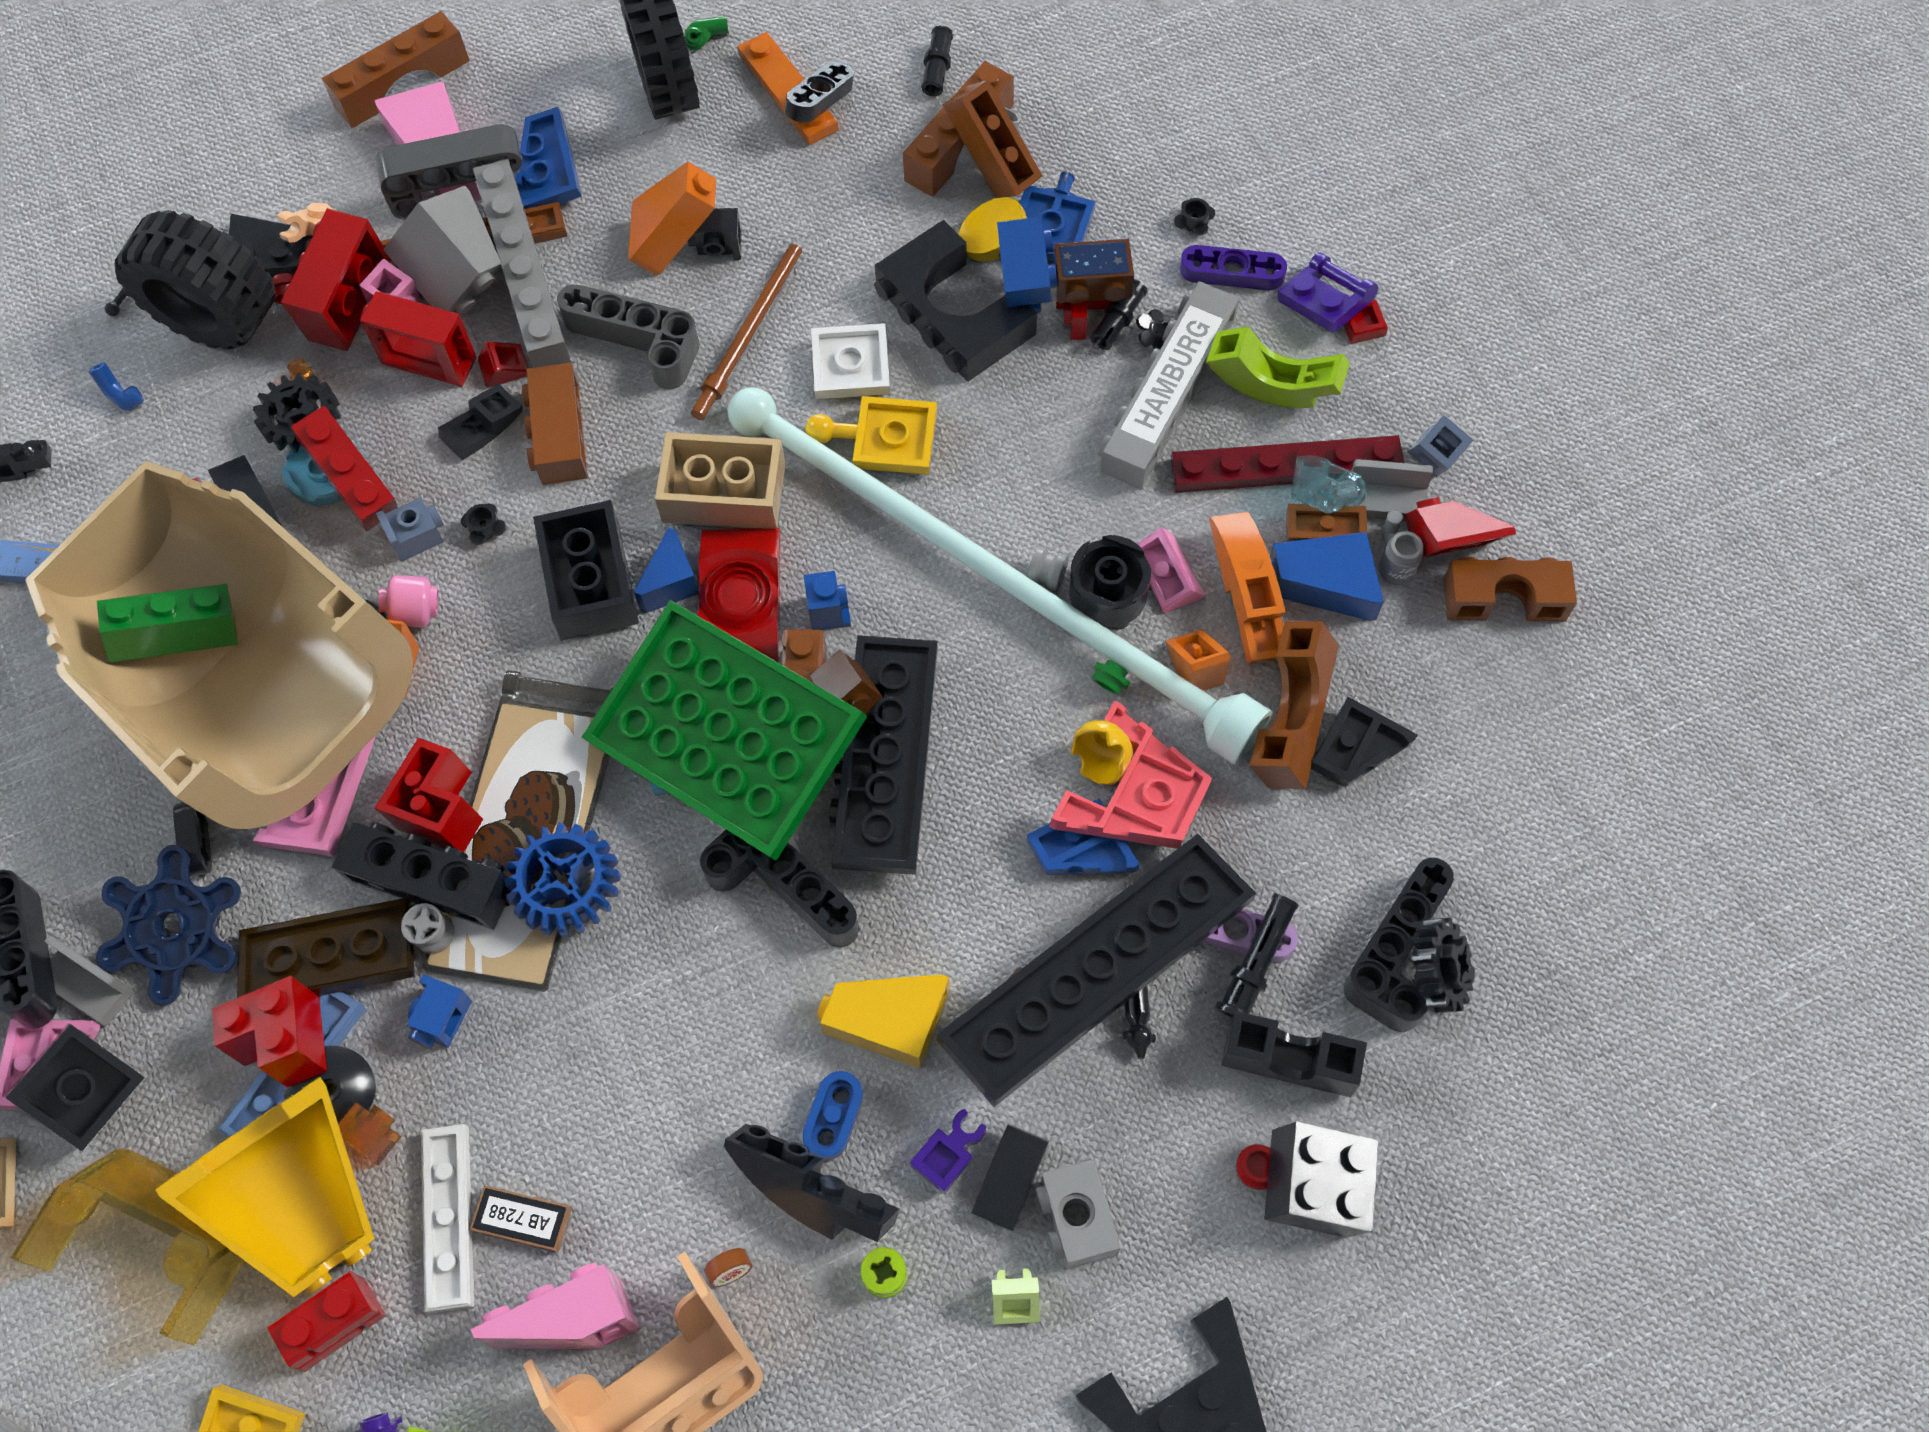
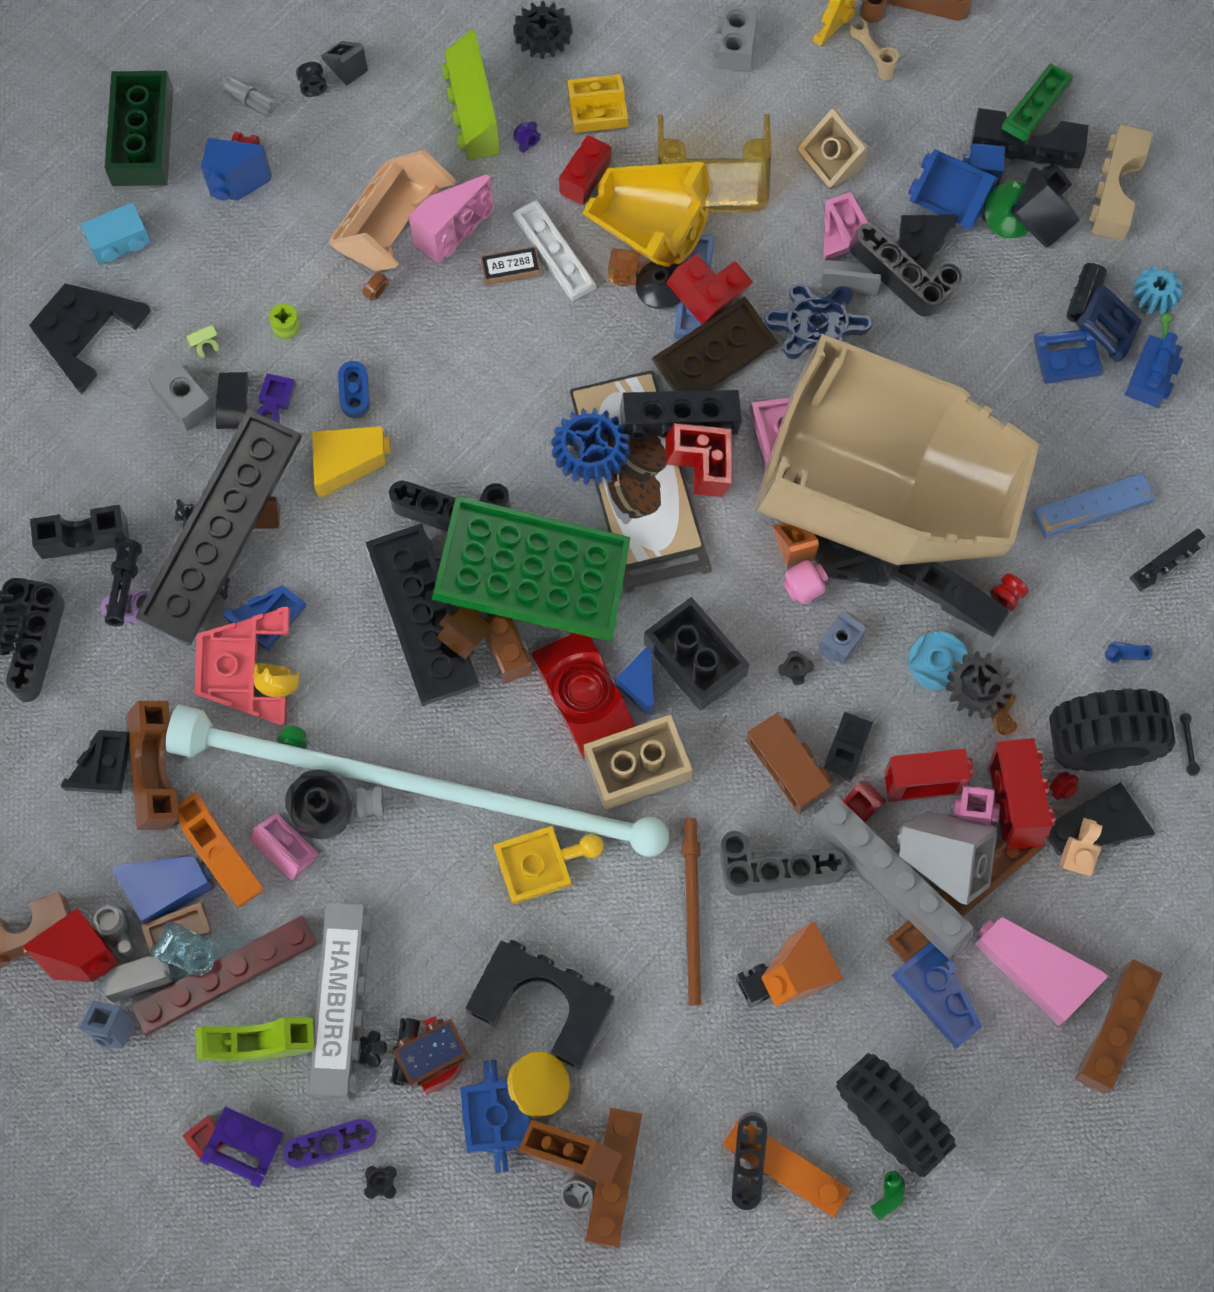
camera: 155 degrees right, 5 degrees up
black brick [5,1023,145,1151] -> none
green brick [97,584,238,663] -> none
red brick [291,405,398,532] -> none
dark grey beam [376,124,522,220] -> none
light grey wheel [401,903,455,954] -> none
blue brick [406,974,472,1049] -> none
black slope [723,1124,900,1242] -> none
blue brick [804,570,851,630] -> none
white plate [811,323,890,399] -> none
black pin [921,25,954,97] -> none
blue brick [997,216,1058,314] -> none
orange slope [1165,629,1230,691] -> none
red plate [1236,1144,1270,1190] -> none
brick [1264,1121,1378,1238] -> none

